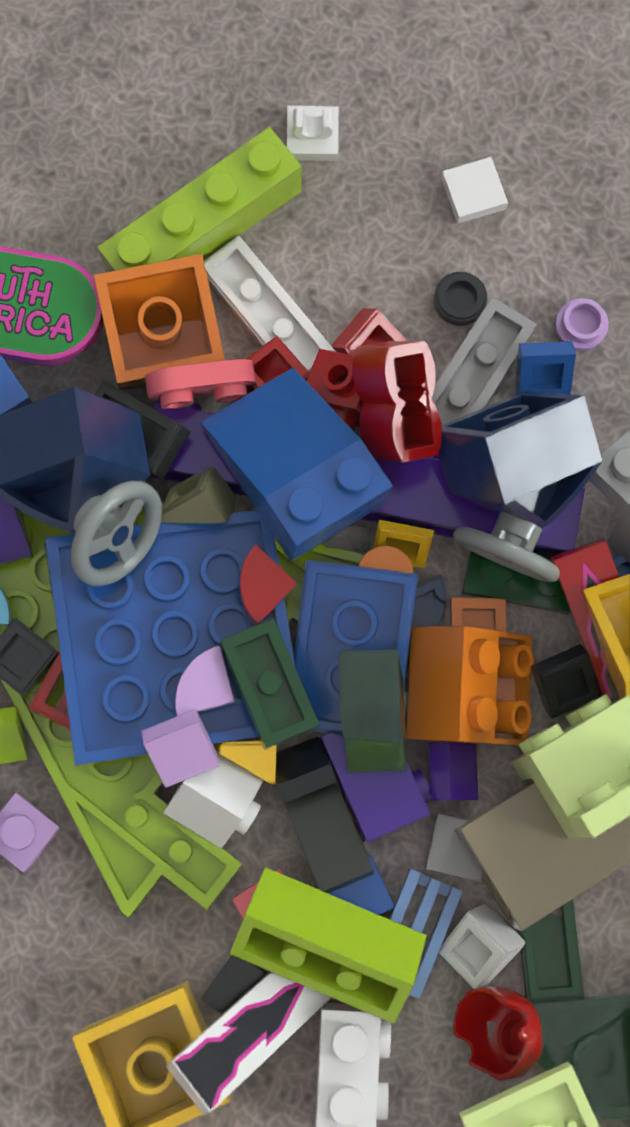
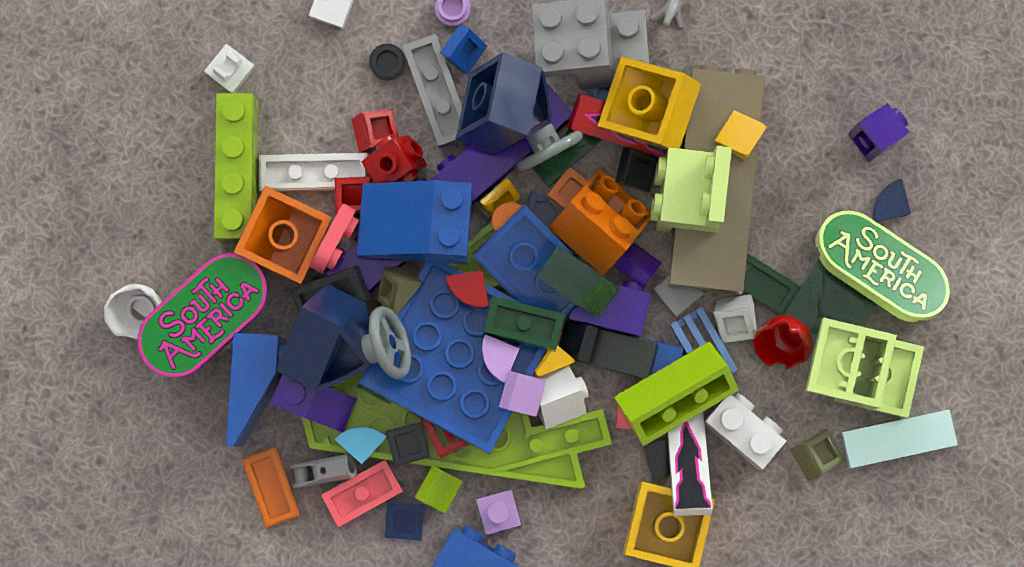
camera: 45 degrees left, 5 degrees up
red brick [352,341,442,462] -> none

